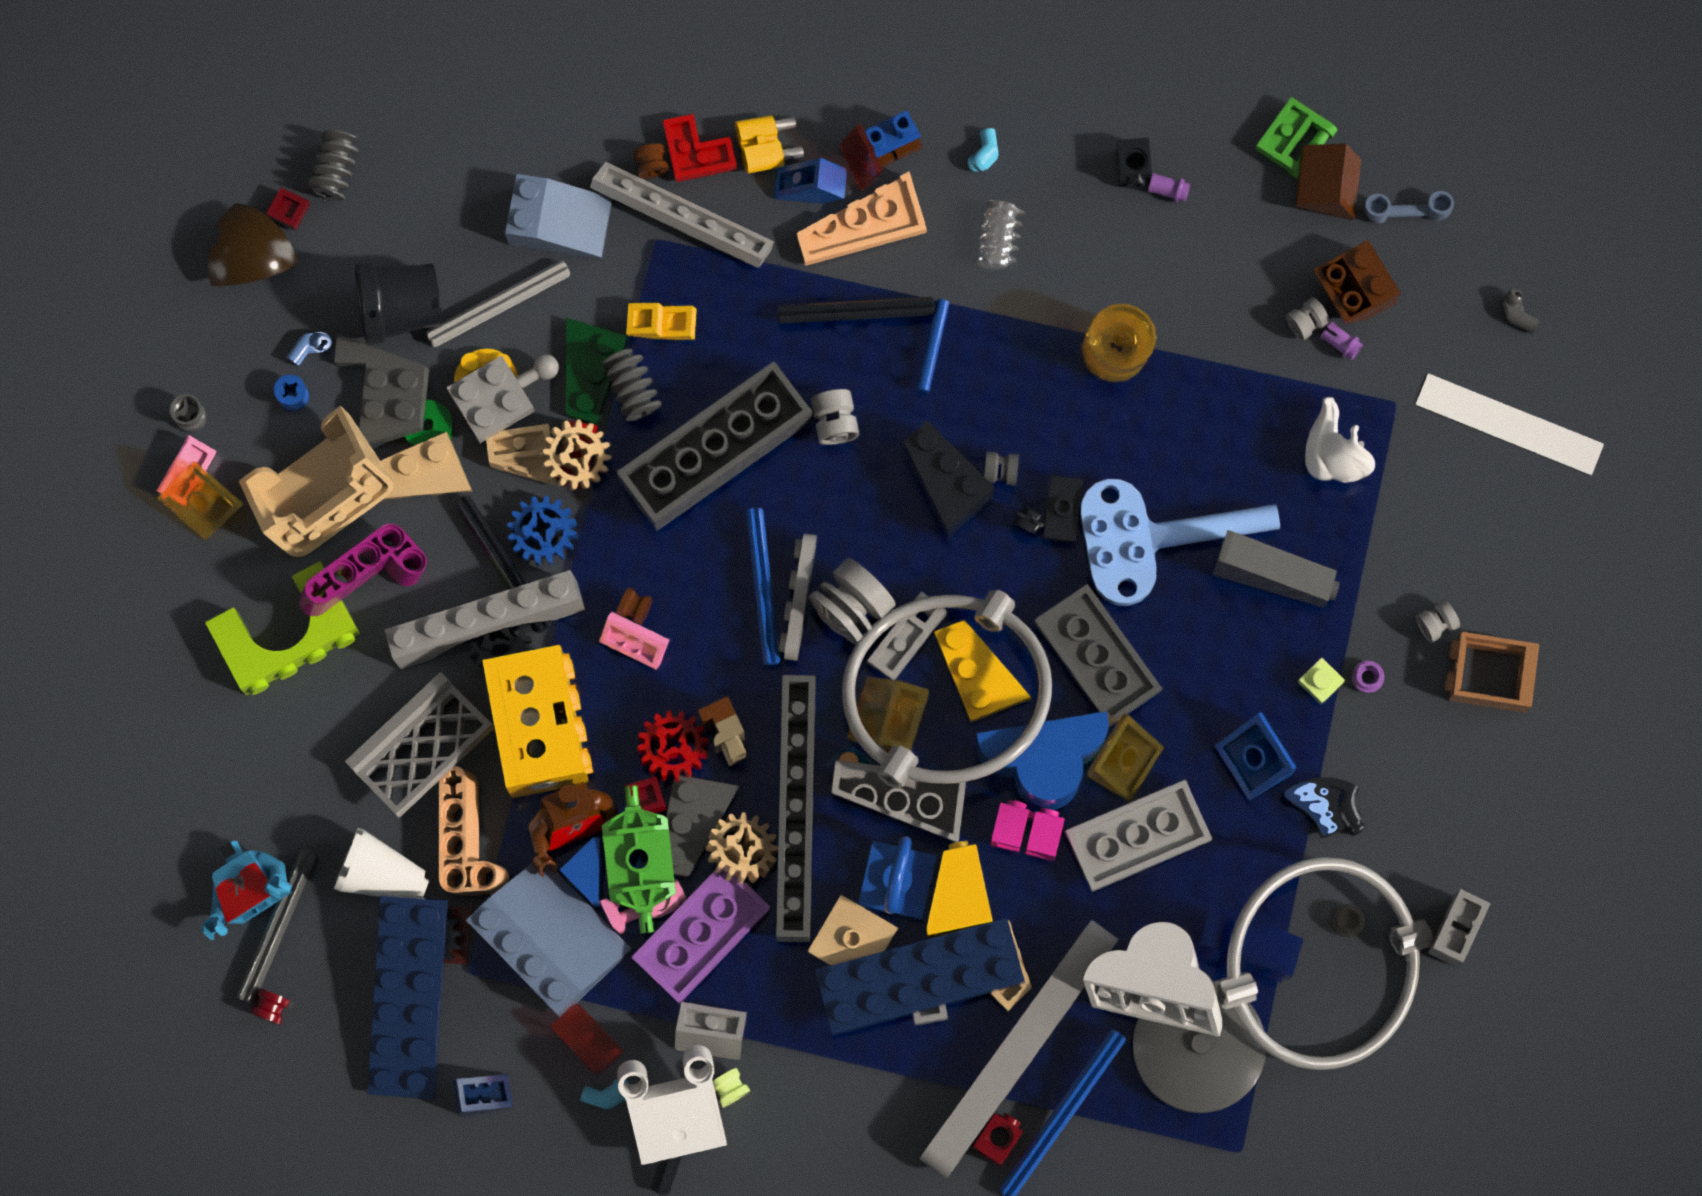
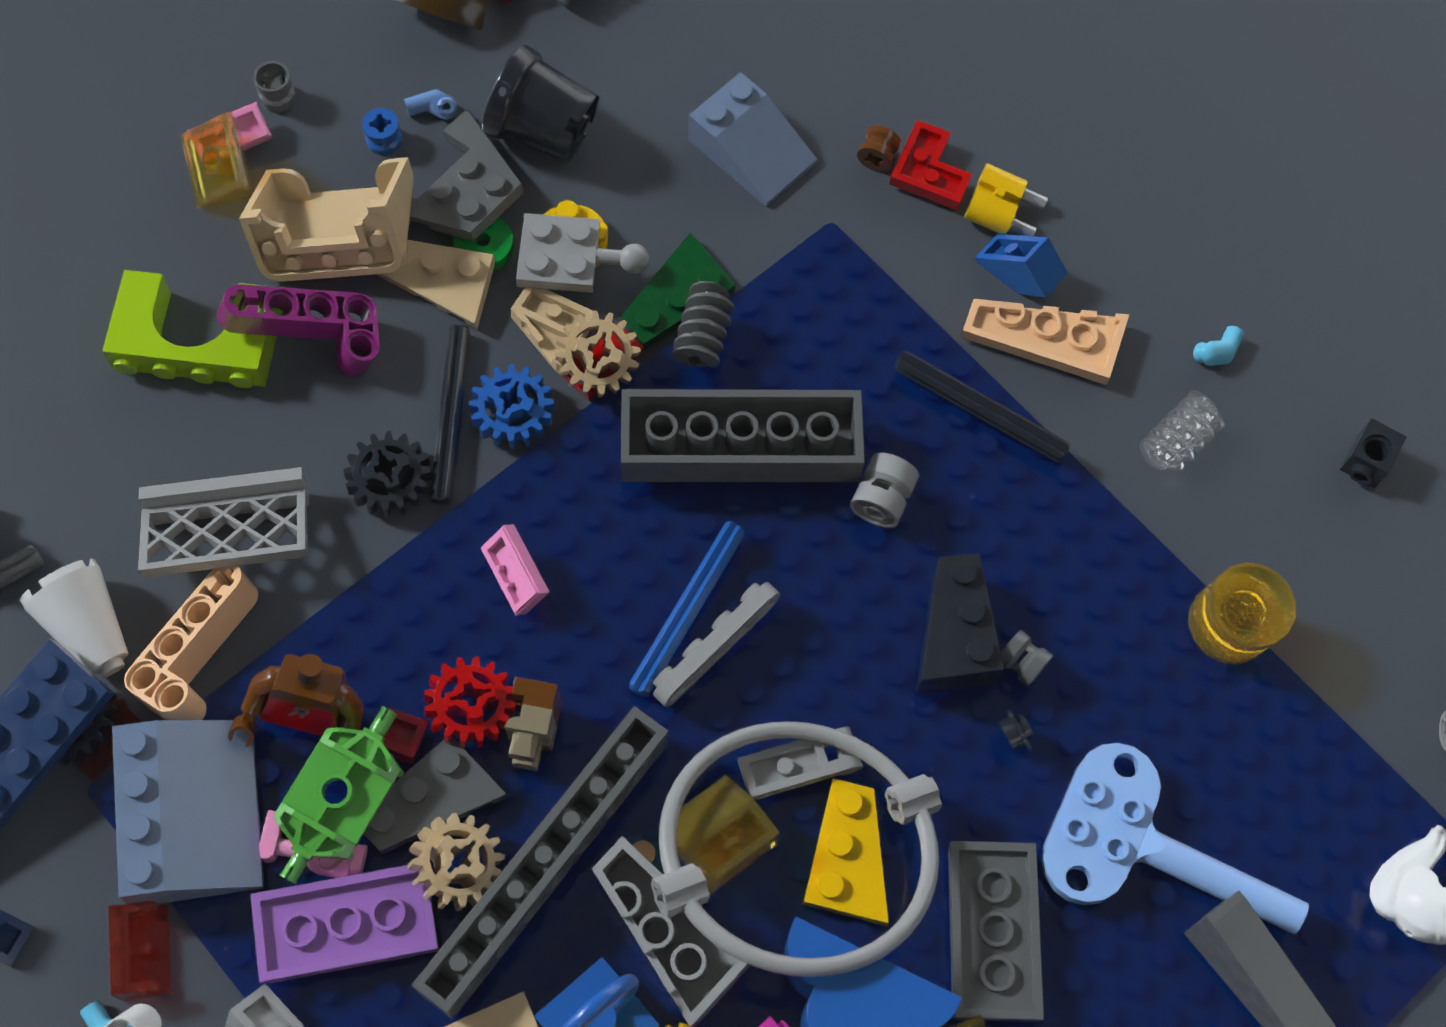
camera: 30 degrees right, 10 degrees down
light grey arch [385,570,585,670] -> none
light grey axle [426,260,570,347] -> none
yellow piece [482,645,593,798] -> none
blue slope [560,837,602,907] -> none
light grey plate [590,162,774,268] -> none
reddish brown wheel [616,587,653,626] -> none
yellow slope [626,303,697,340] -> none
light grey wheel [809,558,896,644] -> none
clear red piece [840,124,883,191] -> none
blue hips [855,110,922,174] -> none
blue bar [917,299,950,393] -> none
black plate [1043,475,1083,544] -> none
medium lavender pin [1148,173,1190,203] -> none

